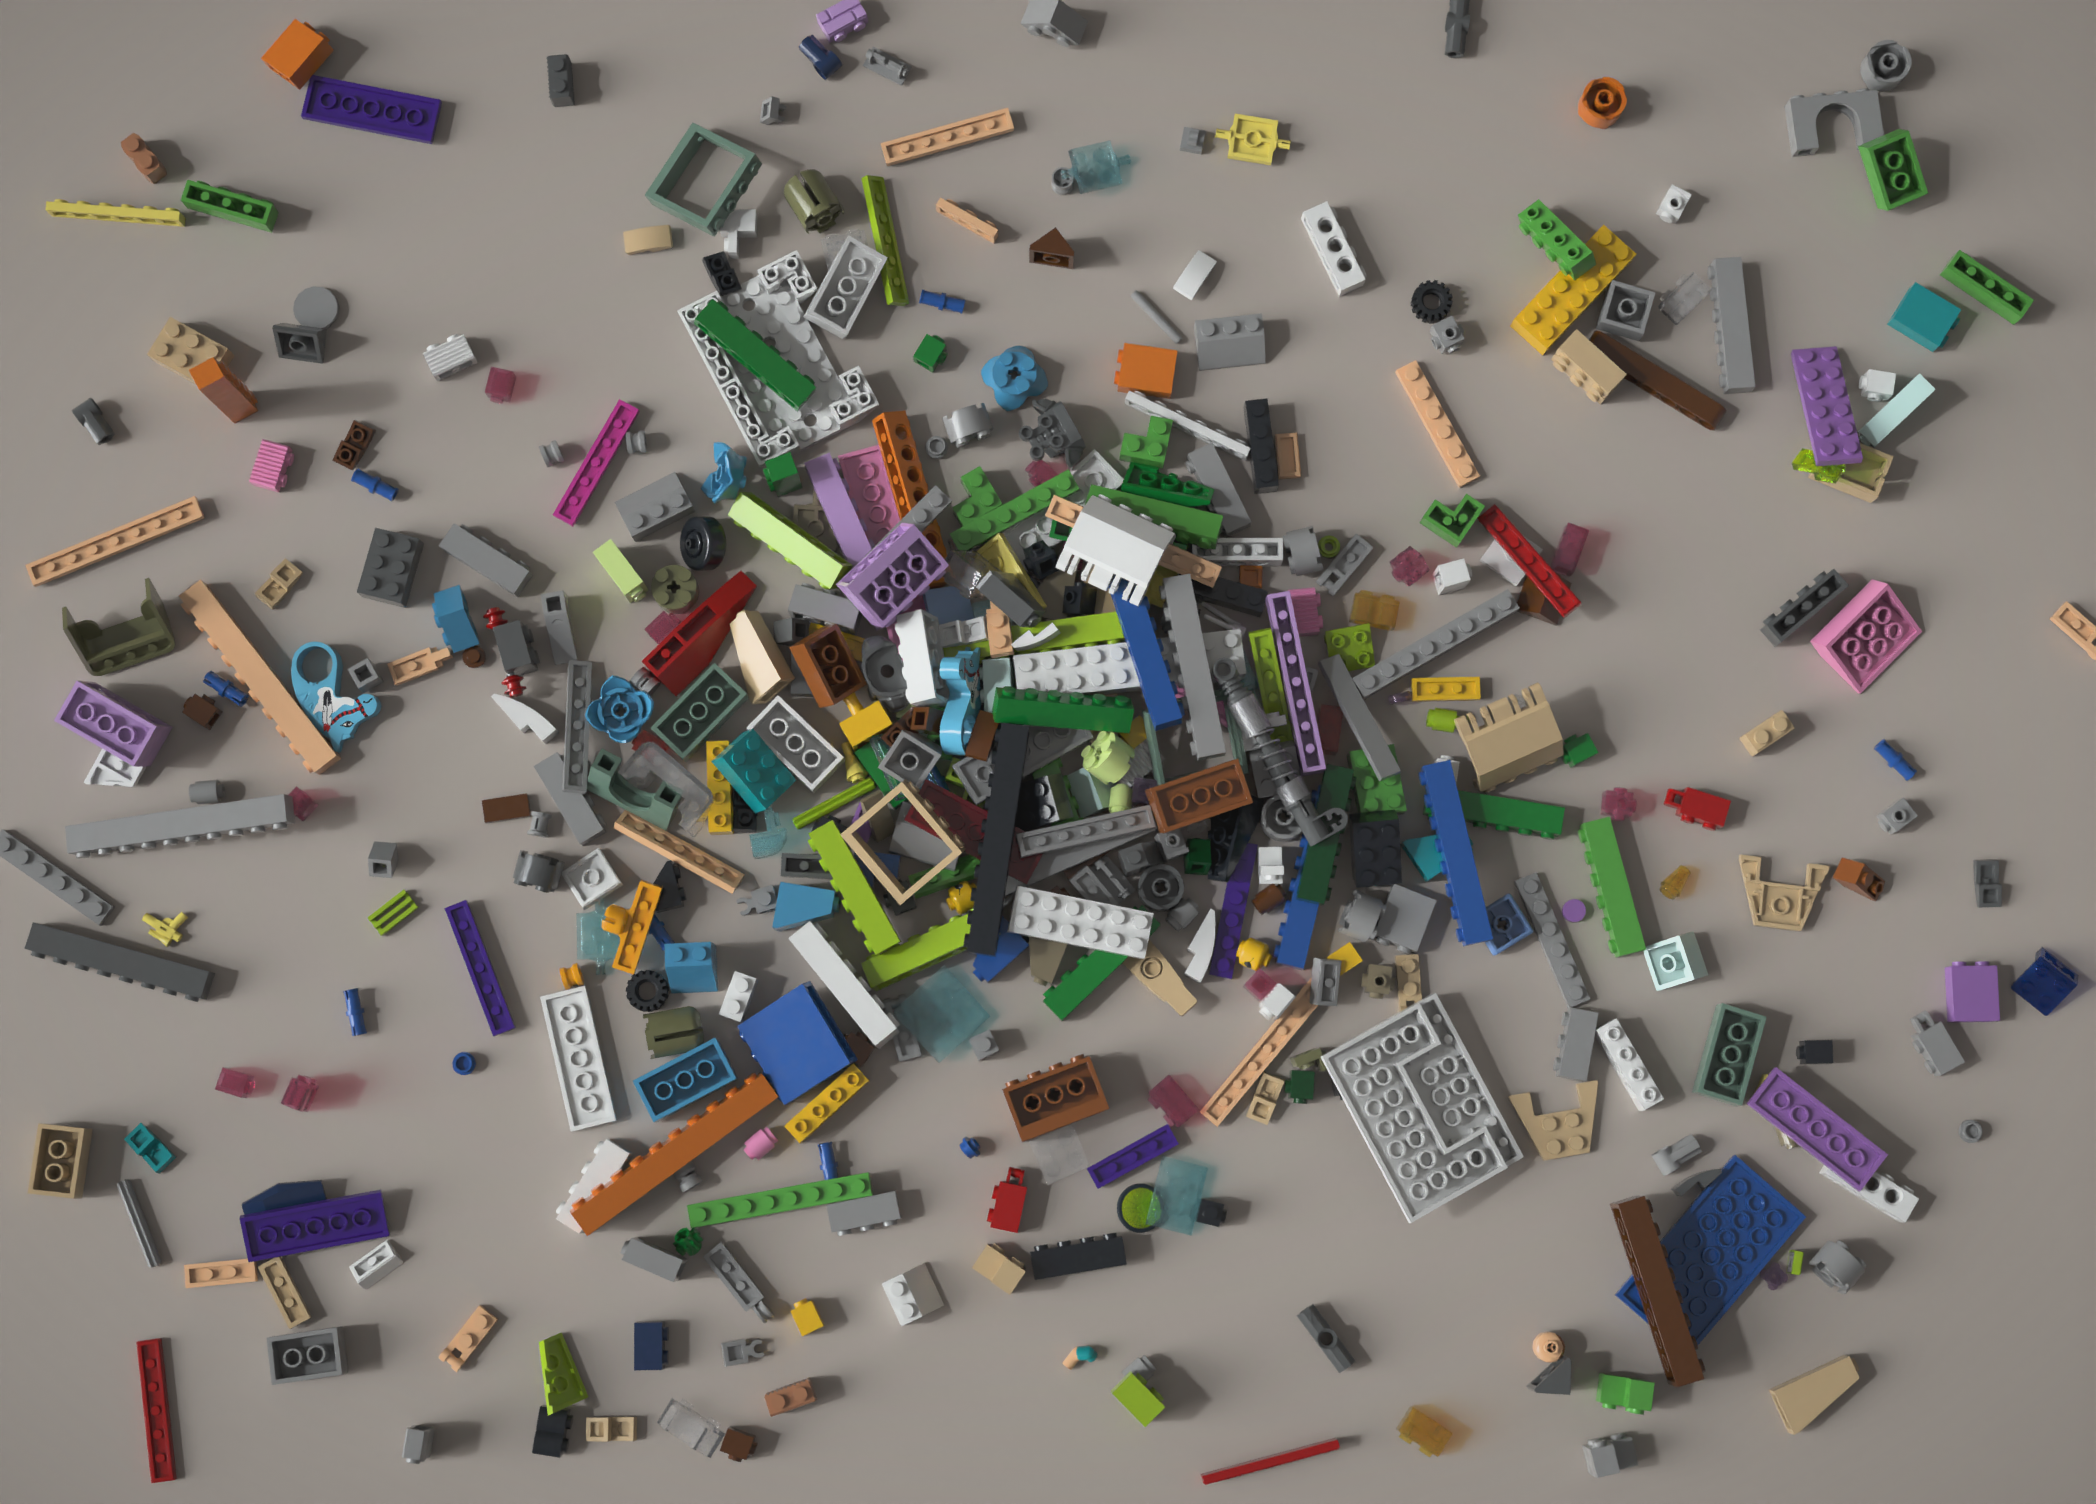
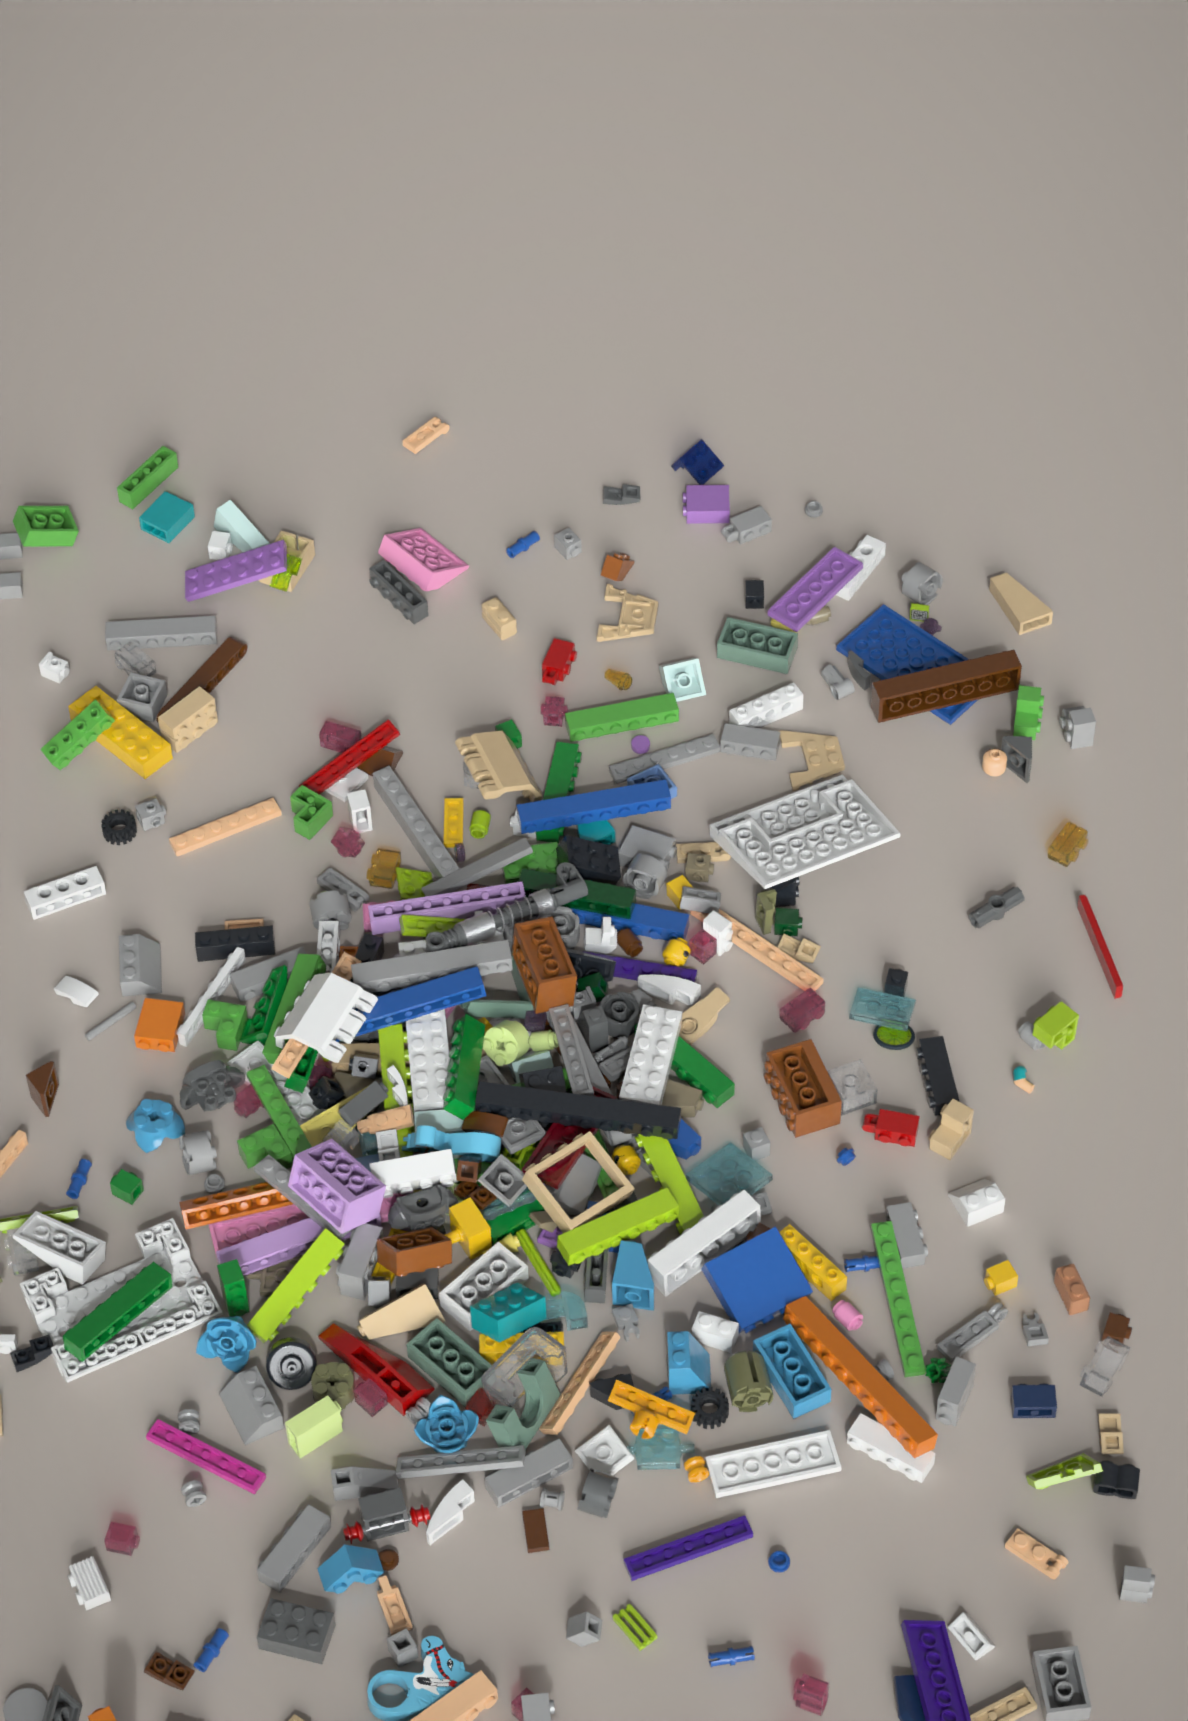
camera: 85 degrees left, 30 degrees down
dark purple plate [1086,1124,1179,1189] -> none

